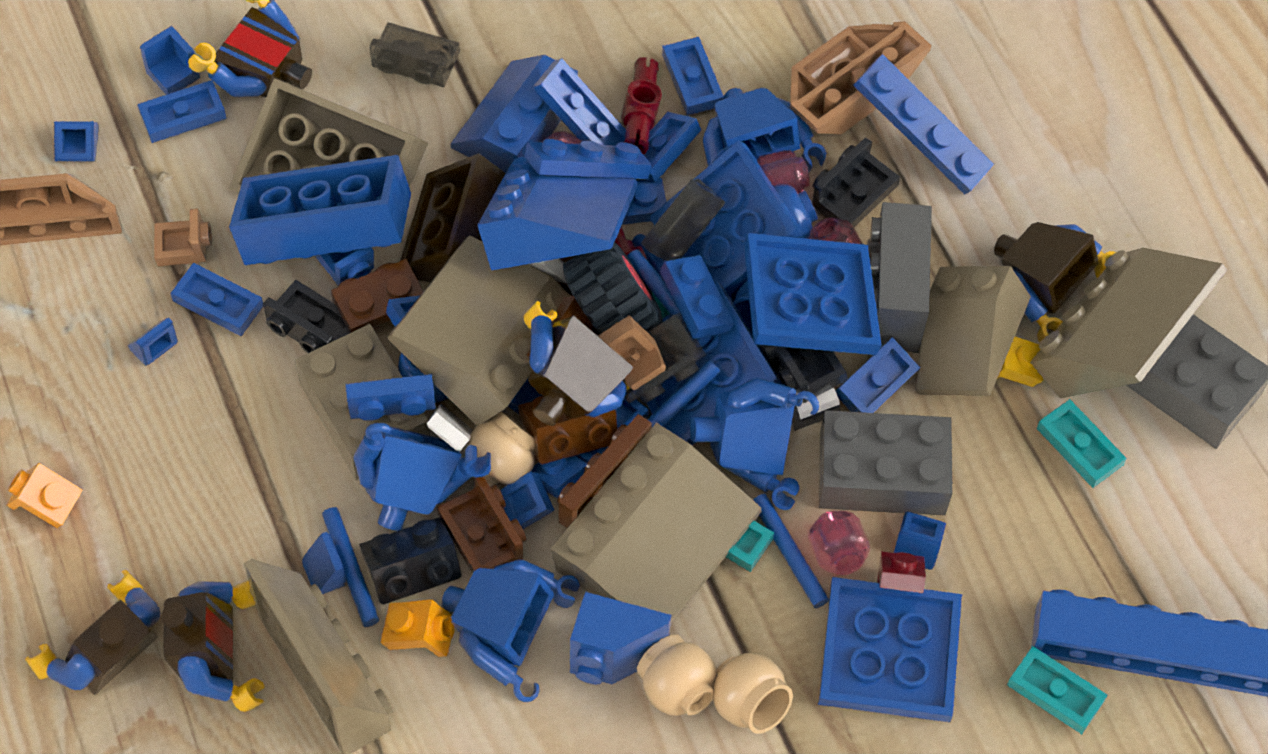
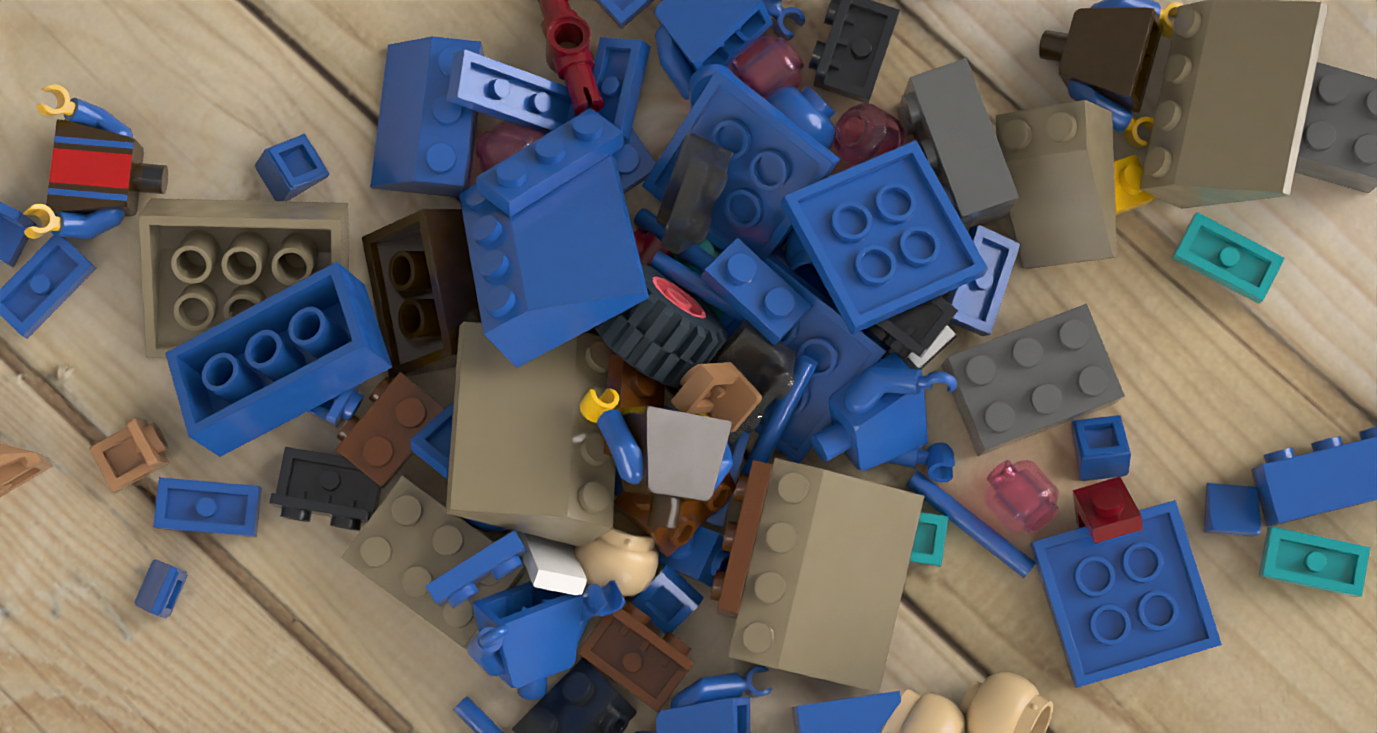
camera: 25 degrees left, 20 degrees up
clear smoke bracket [369,22,460,87] -> none
none -> blue slope [255,134,329,201]
none -> blue slope [1204,483,1261,537]

